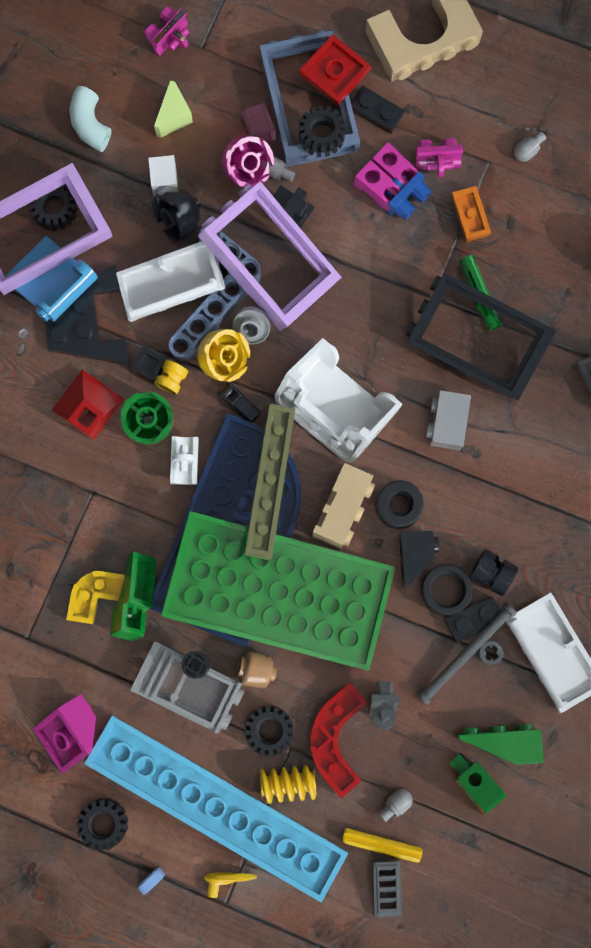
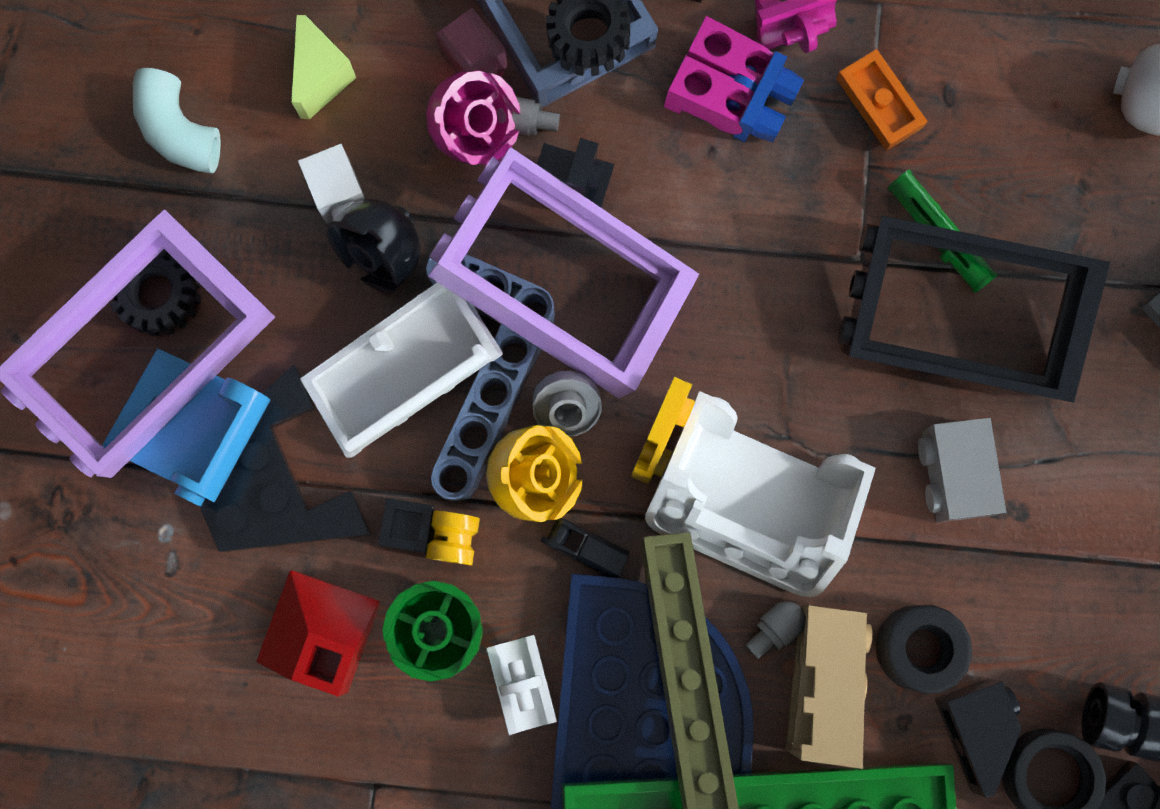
camera: 15 degrees left, 0 degrees up
none -> yellow plate [631,377,695,484]
none -> light grey cylinder [745,601,806,659]

